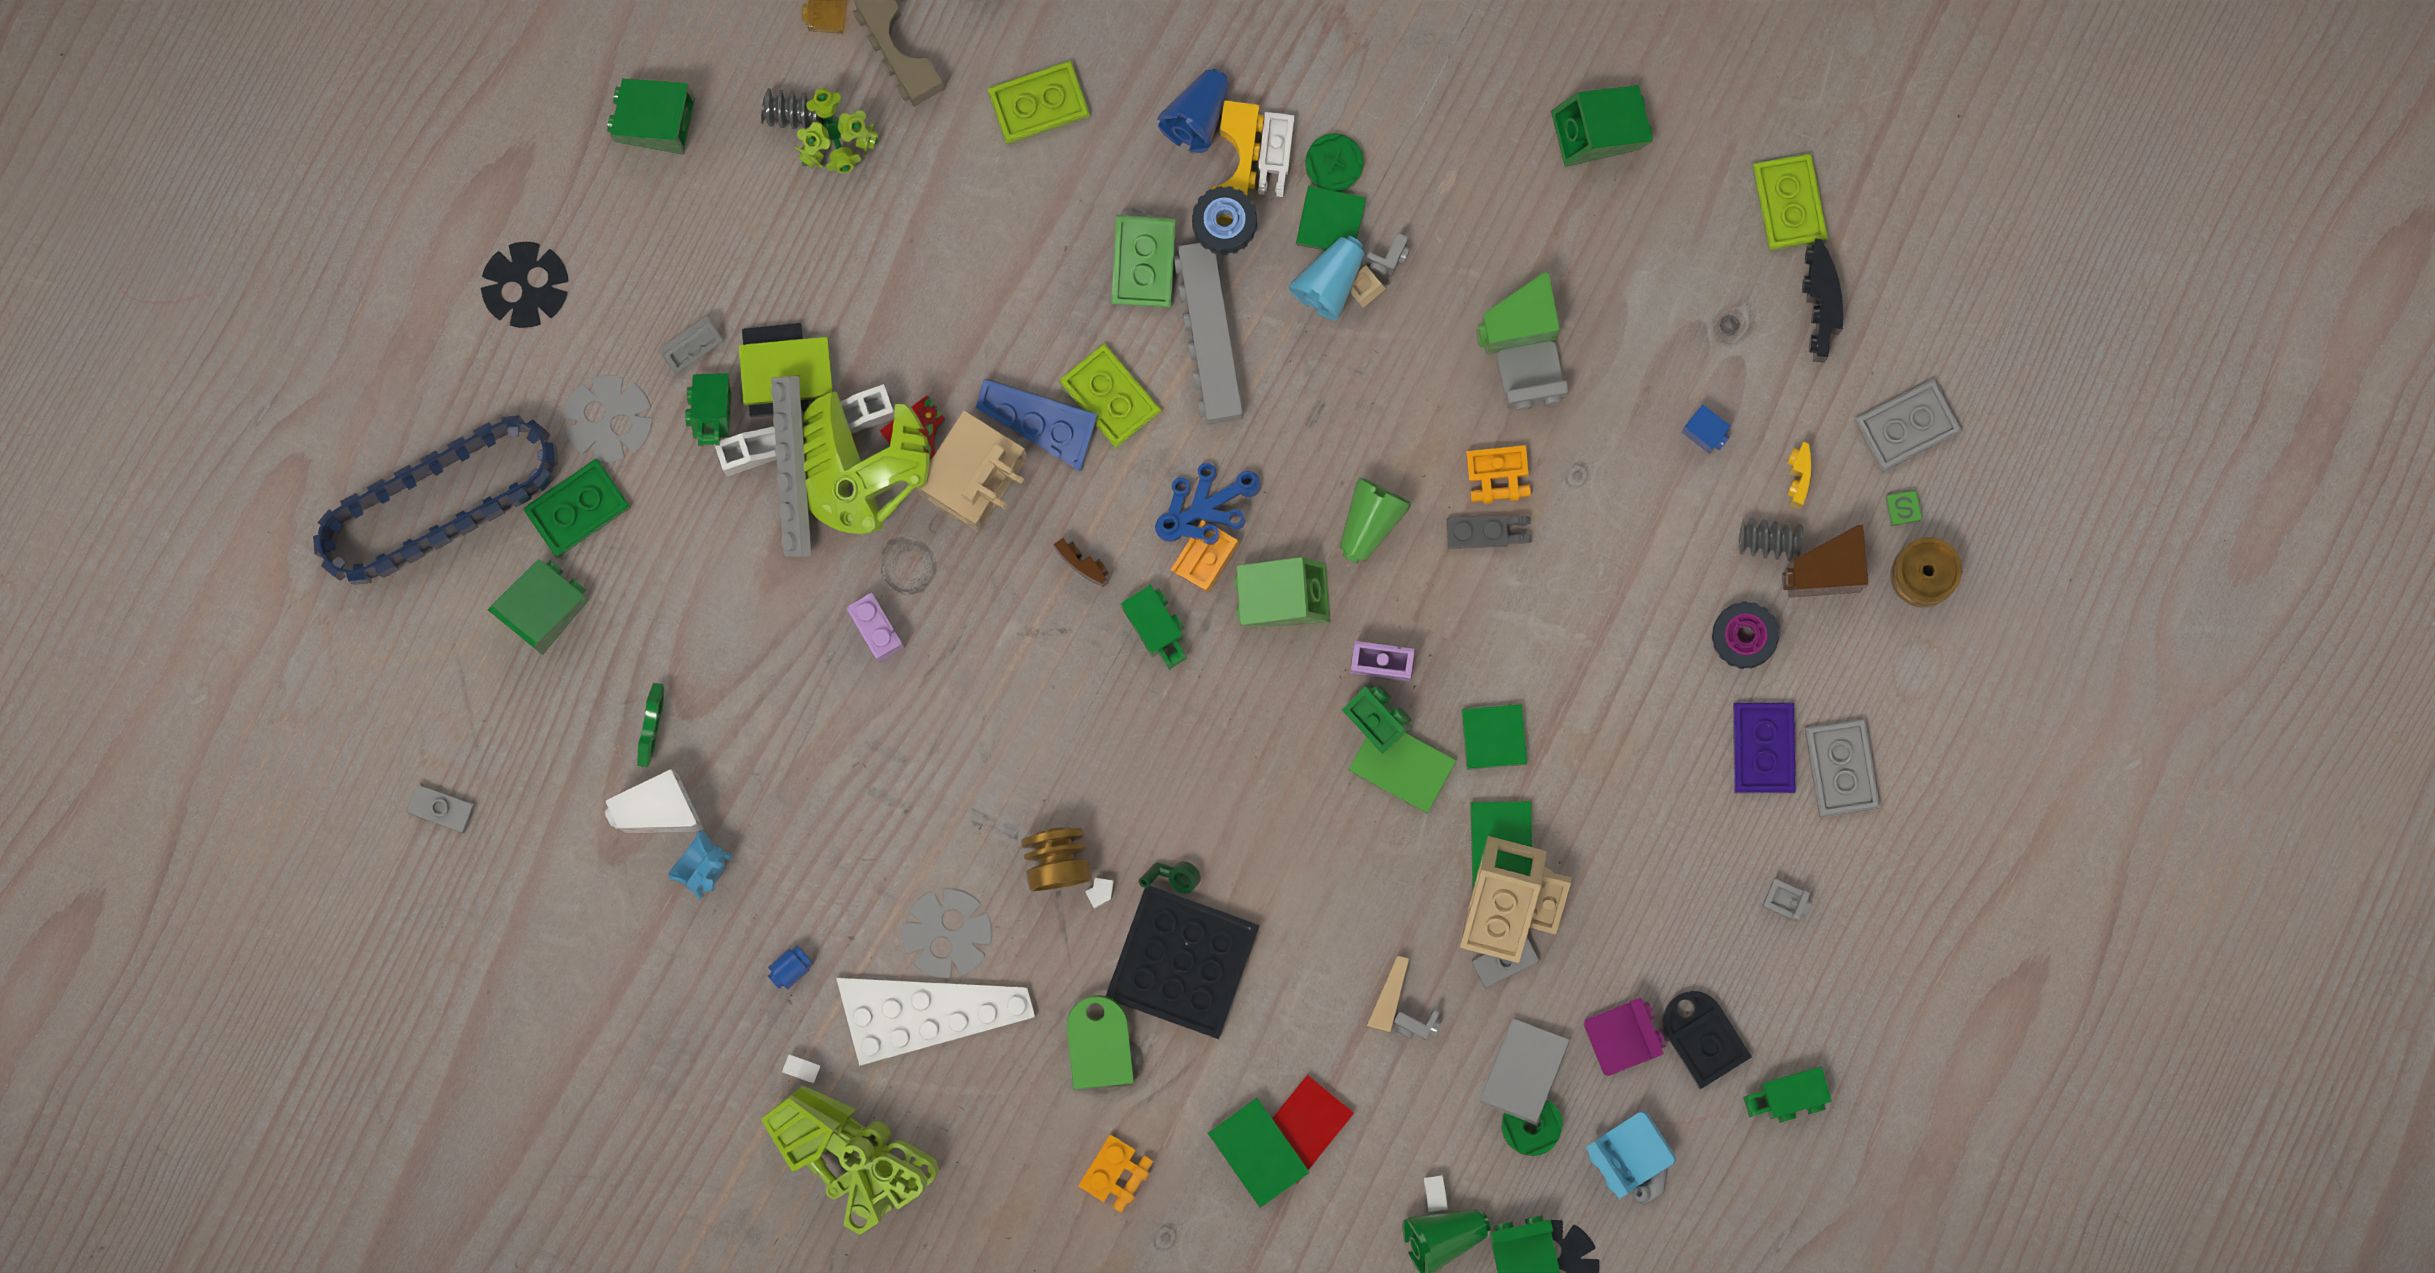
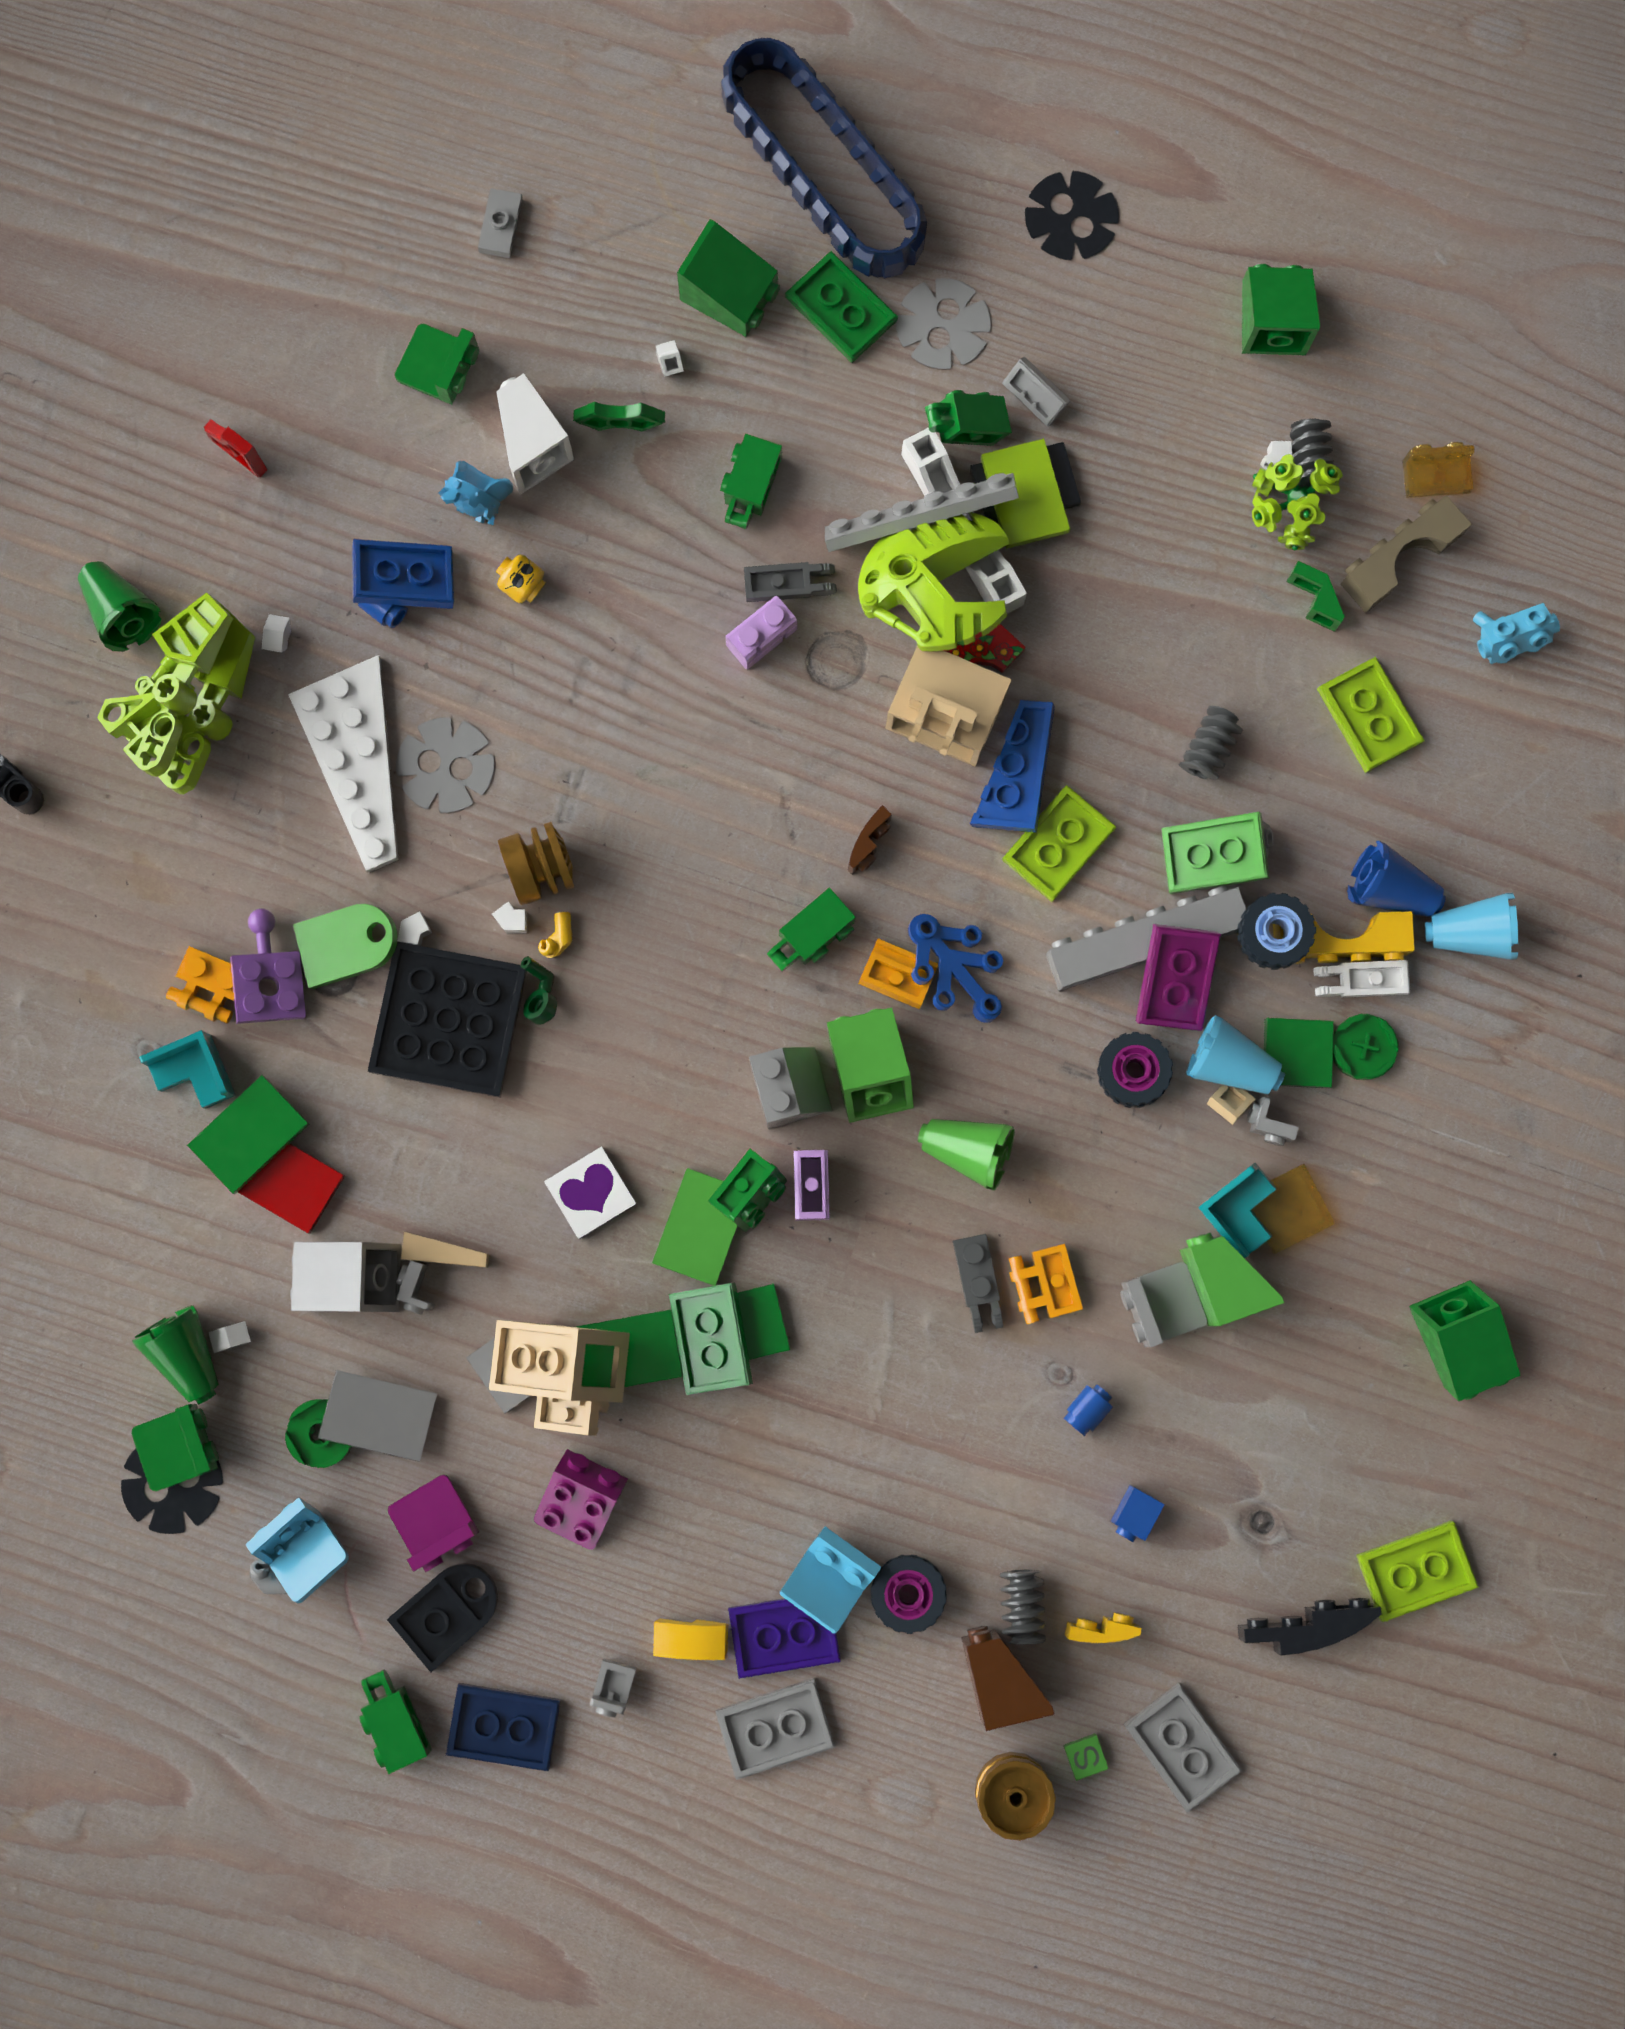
camera: 75 degrees right, 0 degrees up
none -> green cone [78,561,162,652]
none -> teal panel [139,1030,236,1109]
none -> red tile [204,419,268,478]
none -> medium lavender plate [230,909,306,1024]
none -> slope [290,1242,401,1312]
none -> blue tile [352,539,454,609]
none -> green bracket [395,324,479,405]
none -> white piece [397,912,432,946]
none -> dark blue tile [446,1683,561,1771]
none -> yellow head [496,554,546,603]
none -> magenta bracket [534,1449,628,1550]
none -> yellow arm [538,912,572,958]
none -> tile [544,1146,637,1239]
none -> yellow slope [653,1618,728,1660]
none -> white piece [655,340,684,377]
none -> tile [669,1282,753,1395]
none -> green brick [720,433,782,529]
none -> dark grey hinge [744,562,837,602]
none -> light grey slope [749,1047,832,1129]
none -> medium azure bracket [780,1527,881,1634]
none -> blue brick [1064,1384,1113,1436]
none -> black wheel [1097,1032,1173,1108]
none -> magenta tile [1135,924,1221,1031]
none -> dark grey piece [1179,706,1243,780]
none -> teal panel [1198,1162,1277,1258]
none -> clear yellow tile [1251,1164,1335,1254]
none -> white piece [1260,441,1292,470]
none -> green slope [1286,561,1345,632]
none -> medium azure cone [1425,893,1518,960]

